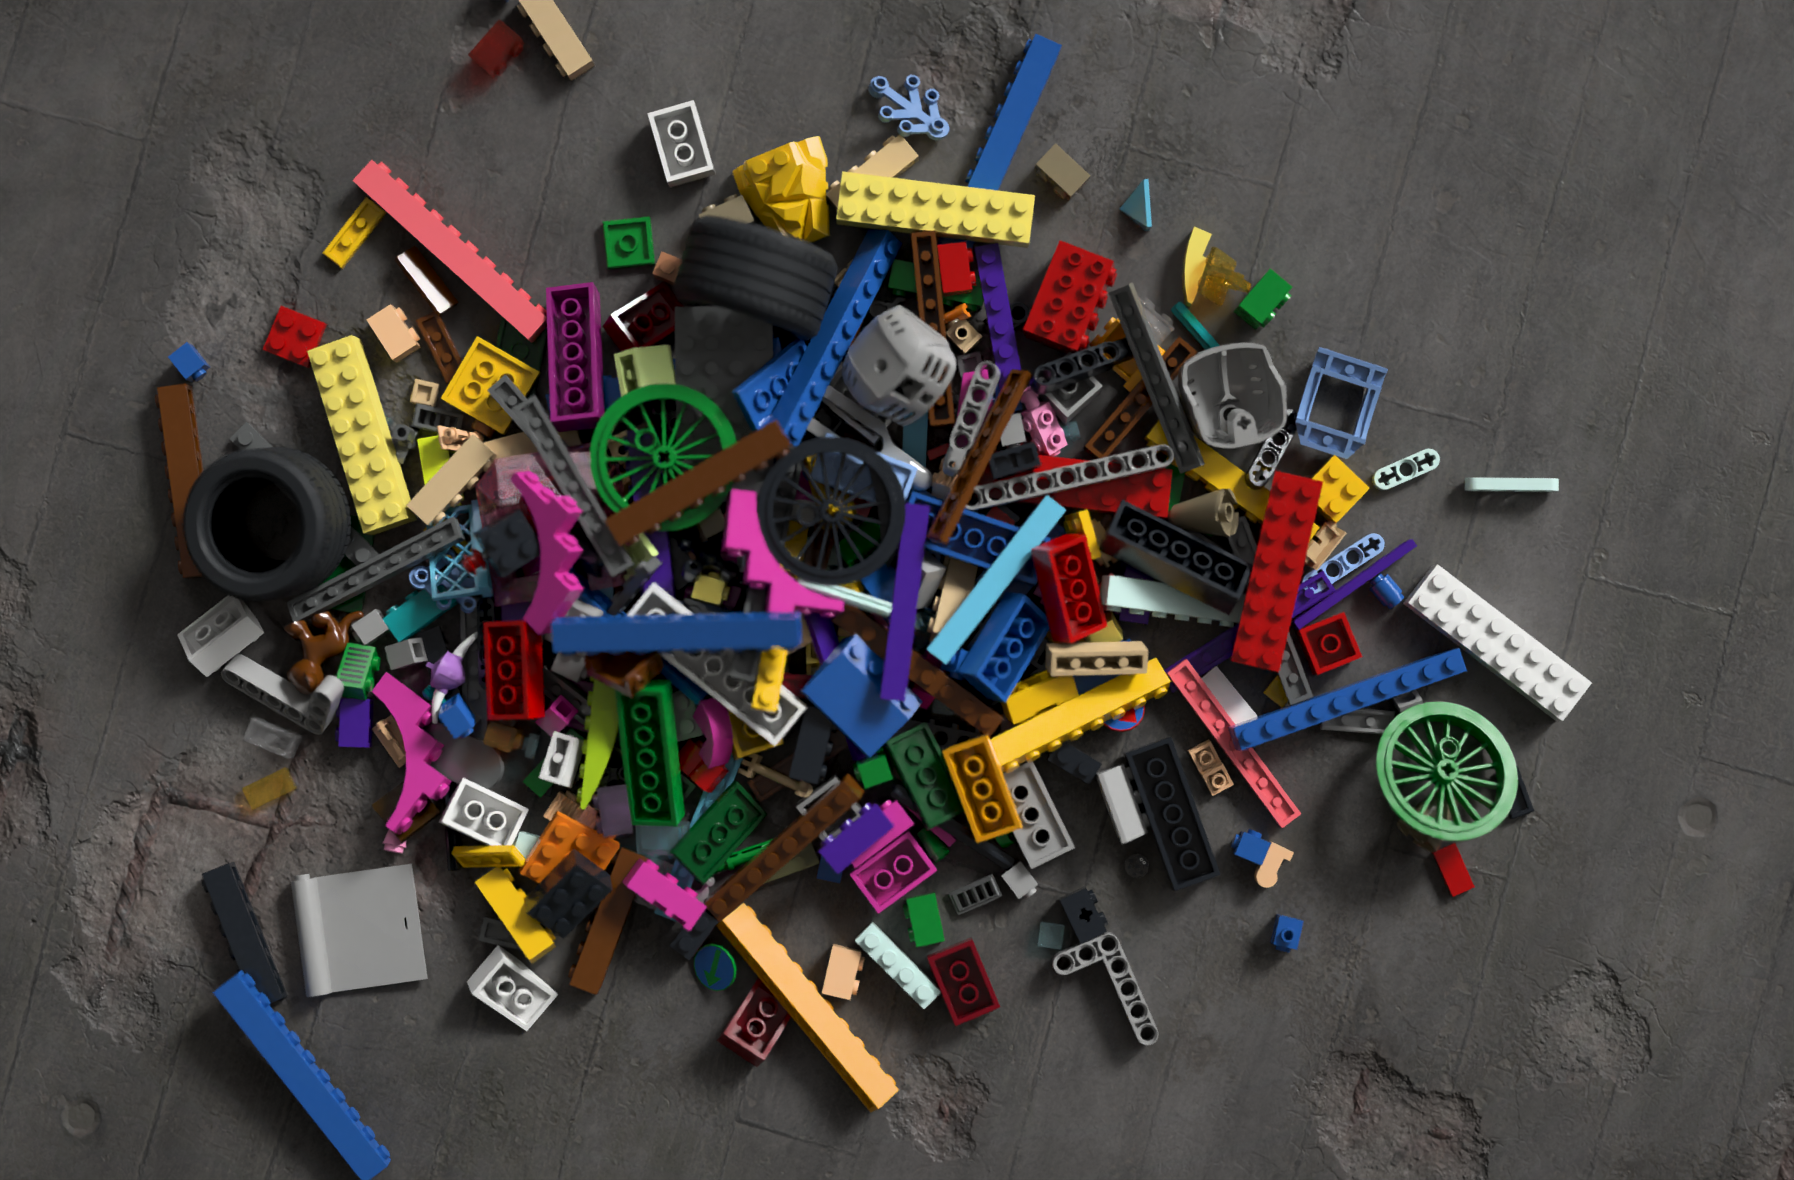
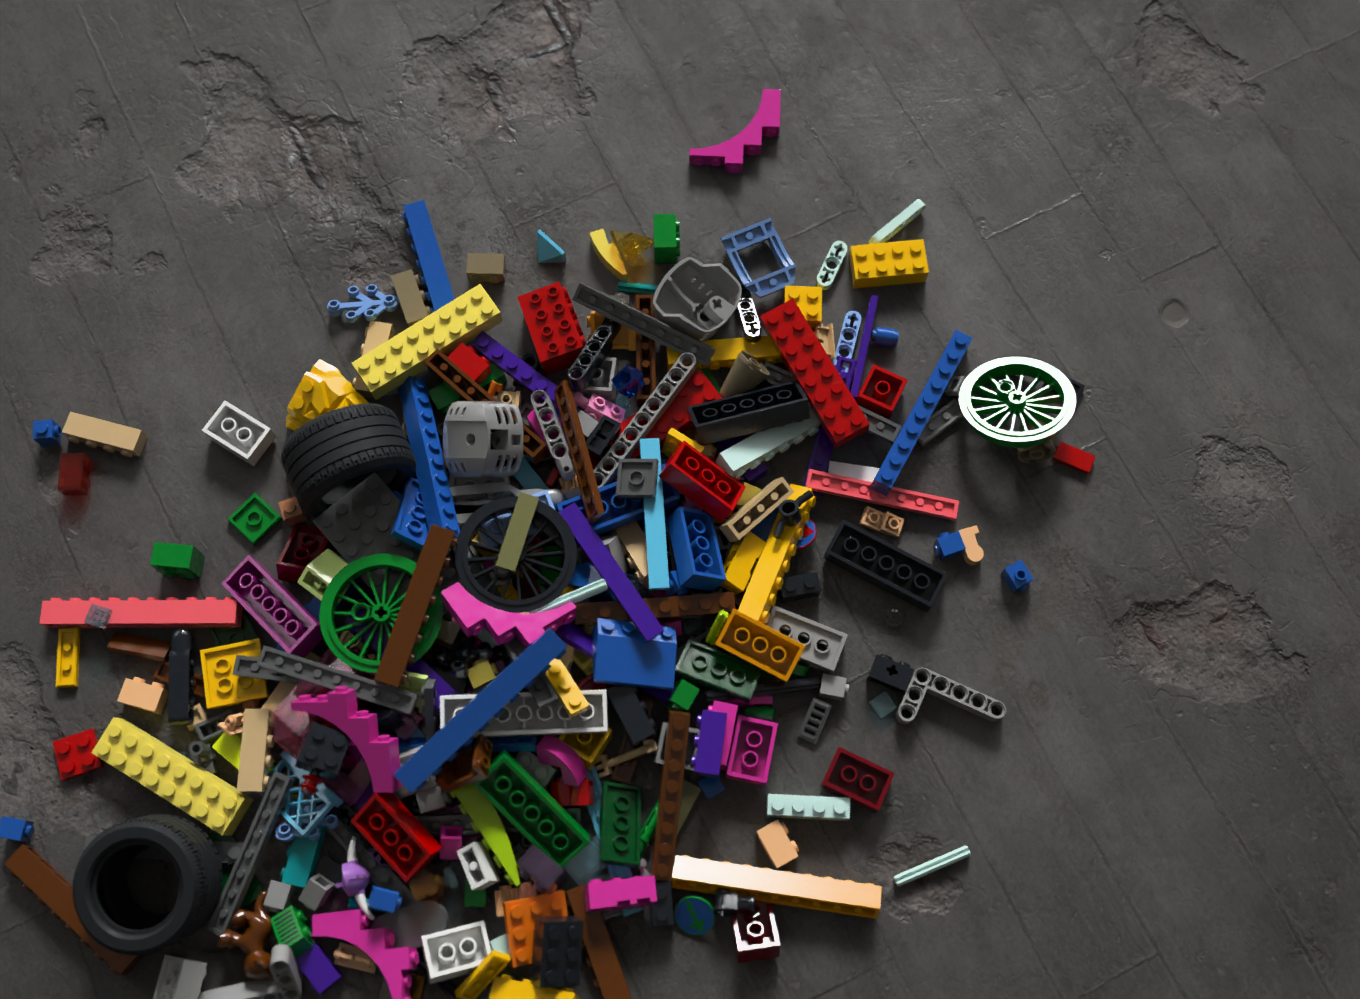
camera: 45 degrees left, 15 degrees down
green brick [903,892,945,947] -> none
light grey slope [1095,764,1150,844] -> none
yellow tile [1263,674,1288,708] -> none
white brick [1403,564,1592,721] -> none
none -> clear light blue tile [84,604,112,629]
none -> green brick [150,542,205,580]
none -> black piece [168,628,195,727]
none -> dark tan brick [391,269,431,327]
none -> olive tile [495,492,539,573]
none -> clear blue brick [611,365,646,398]
none -> dark grey tile [616,459,659,498]
none -> dark pink arch [689,89,781,174]
none -> lime axle [705,610,729,645]
none -> black connector [713,889,755,917]
none -> black piece [773,490,813,539]
none -> yellow brick [849,239,929,289]
none -> light aqua axle [894,846,971,886]

